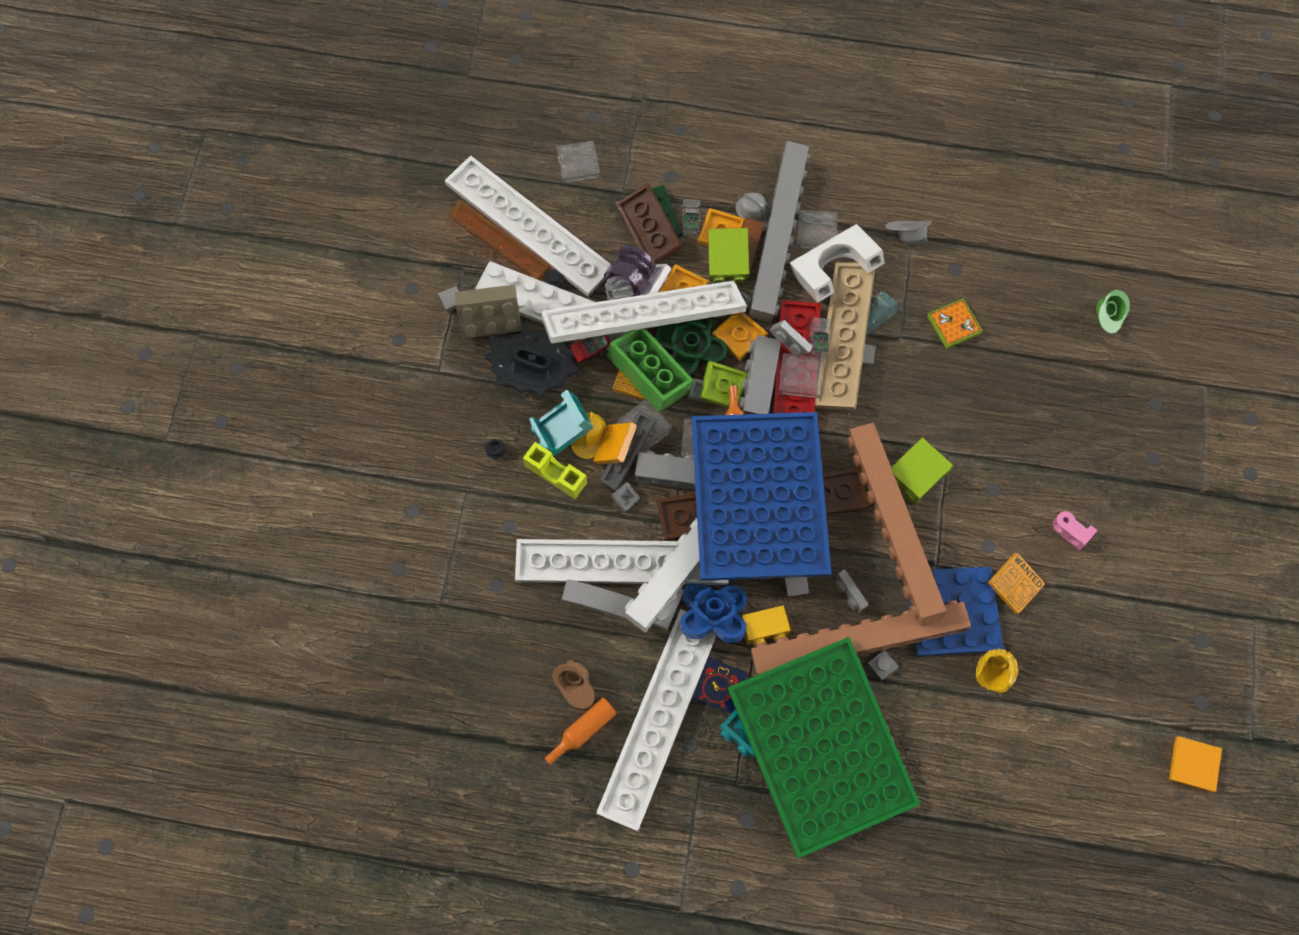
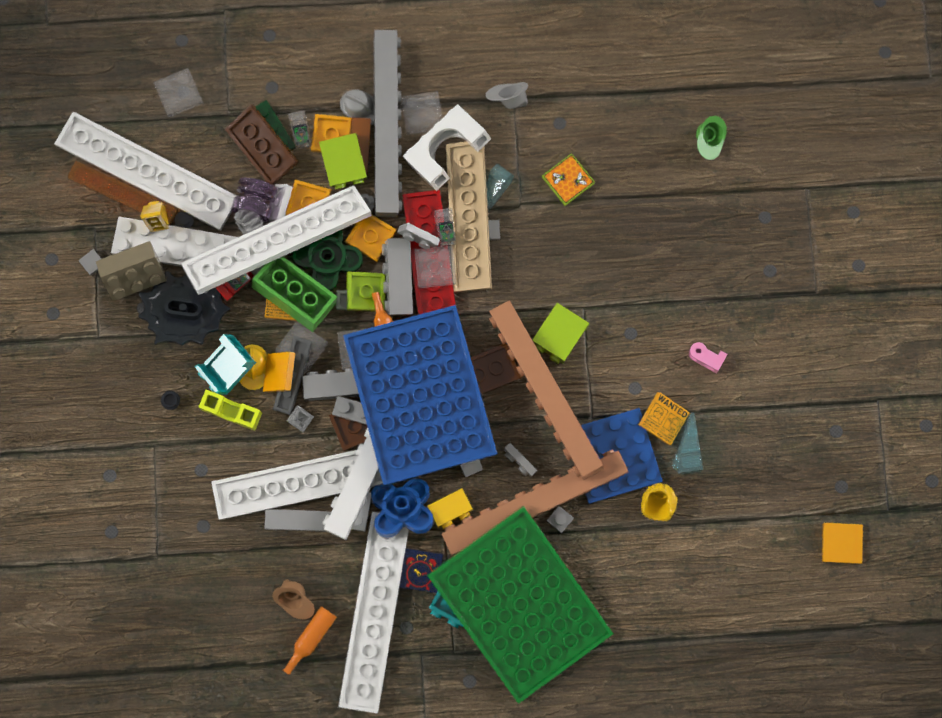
camera: 15 degrees left, 10 degrees up
none -> yellow slope [141,201,169,232]
none -> light grey plate [332,396,367,425]
none -> clear light blue slope [673,412,703,475]

